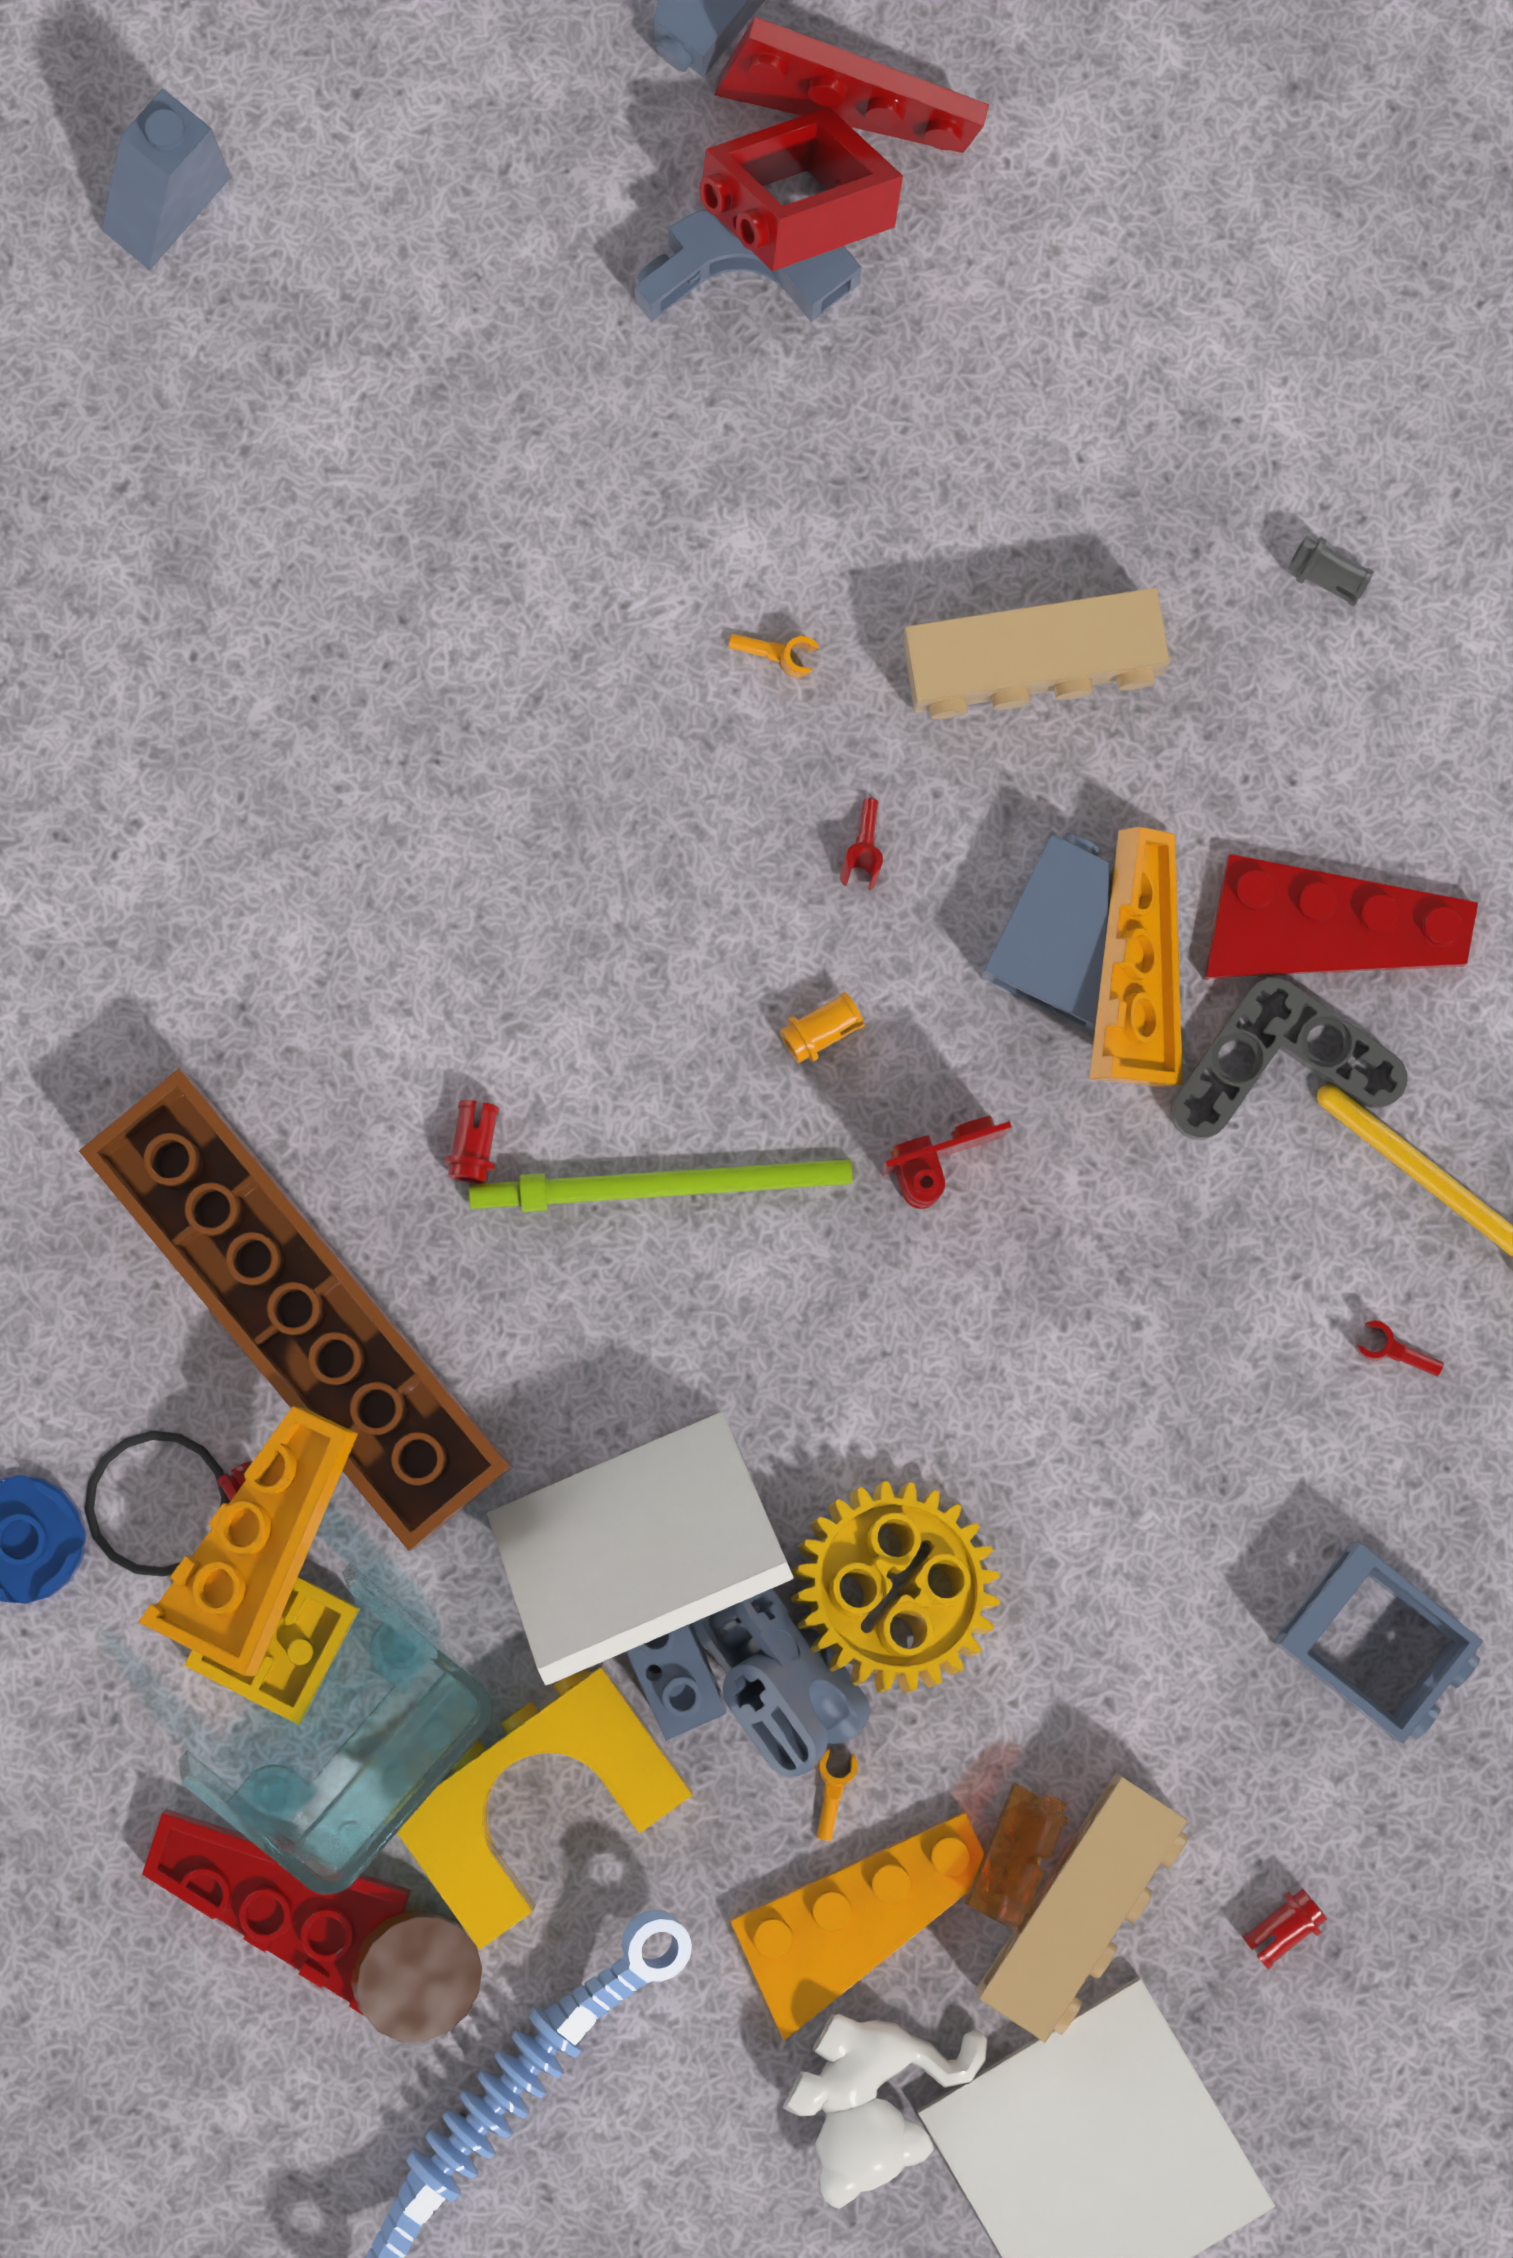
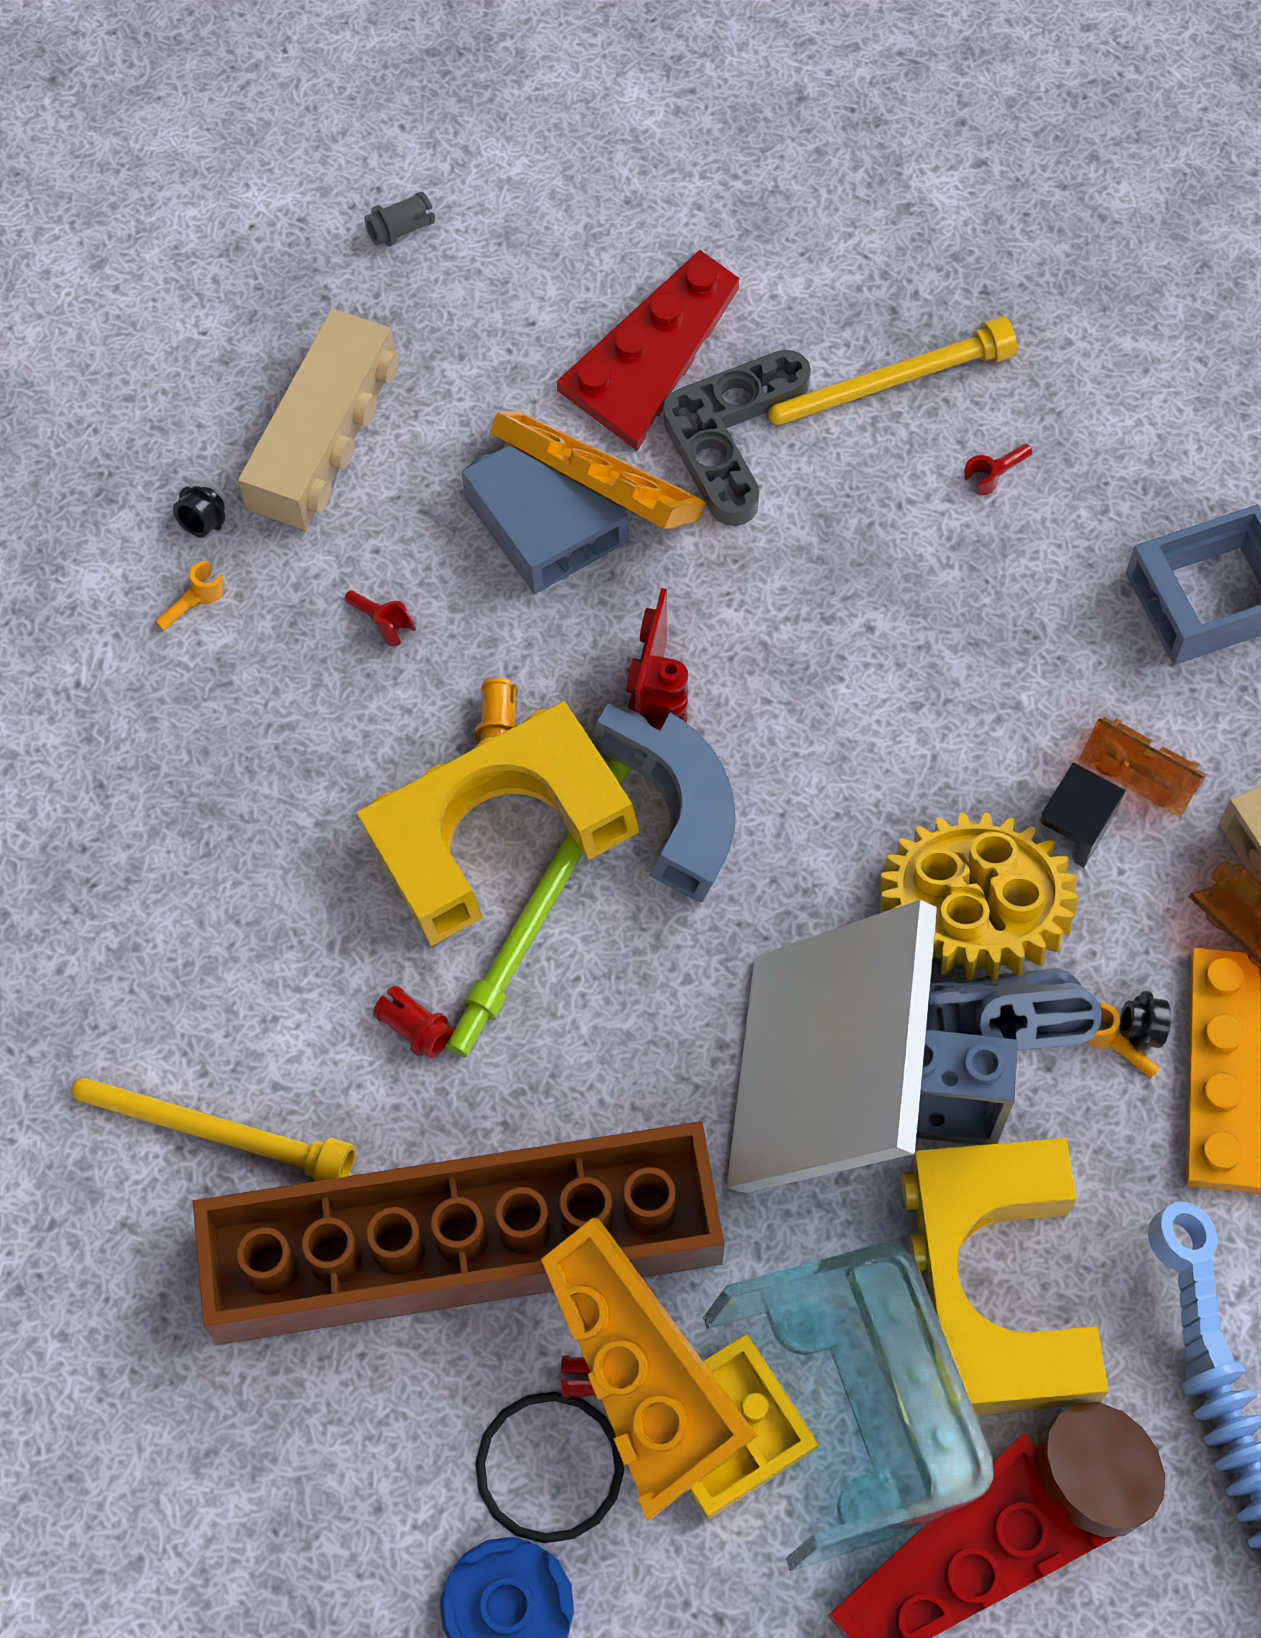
camera: 55 degrees left, 20 degrees down
none -> yellow piece [71,1078,356,1181]
none -> black plate [173,486,226,538]
none -> yellow arch [357,700,640,947]
none -> sand blue arch [590,703,735,903]
none -> black panel [1040,762,1126,868]
none -> clear orange hinge [1078,717,1207,818]
none -> black plate [1120,991,1171,1052]

